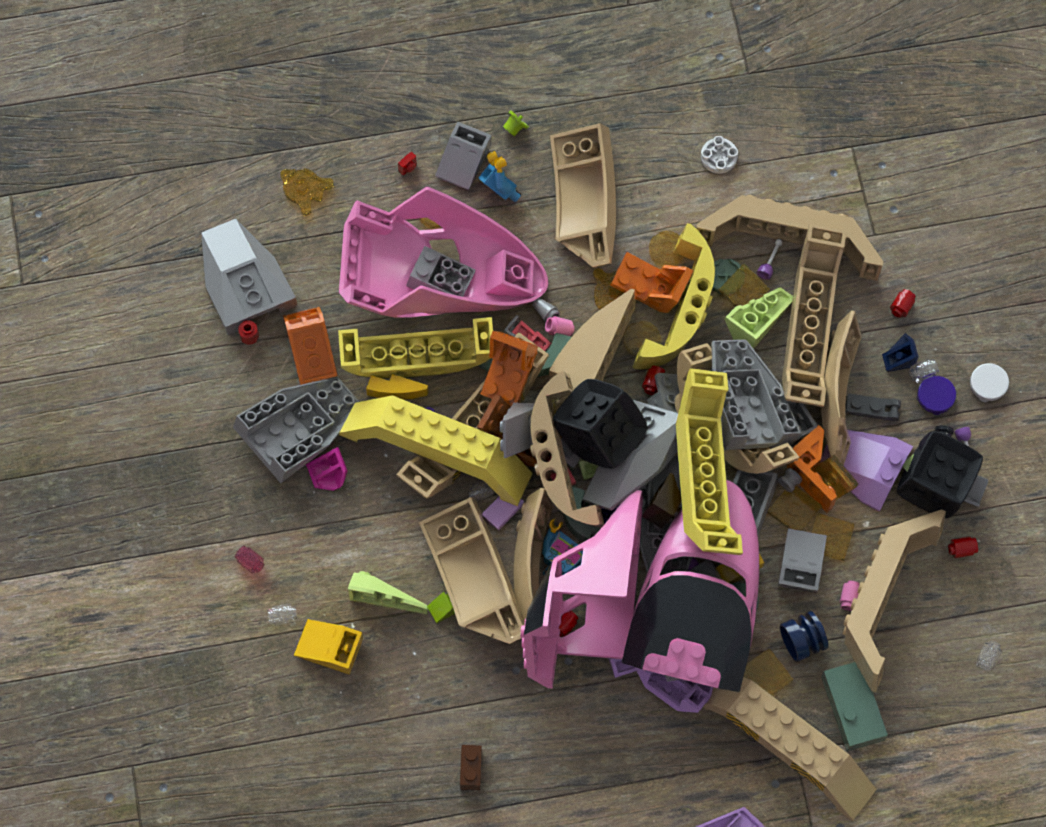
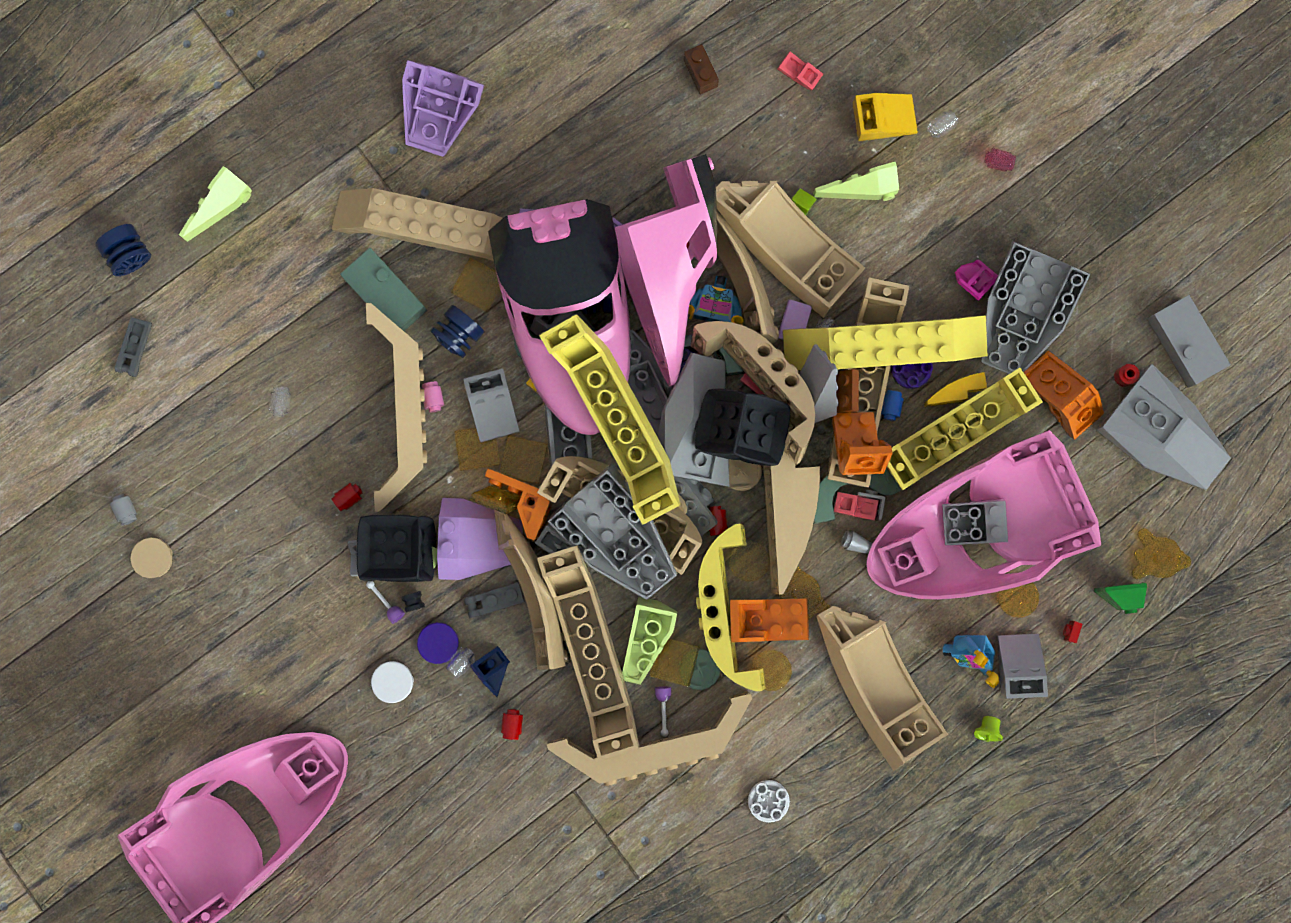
camera: 155 degrees right, 15 degrees up
bright pink brick [545,316,574,336] -> none
dark brown slope [642,472,682,529] -> none
light grey wheel [778,468,802,492] -> none
none -> coral slope [777,51,823,91]
none -> blue brick [881,390,904,421]
none -> green slope [1094,583,1147,614]
none -> light grey brick [1147,295,1231,388]

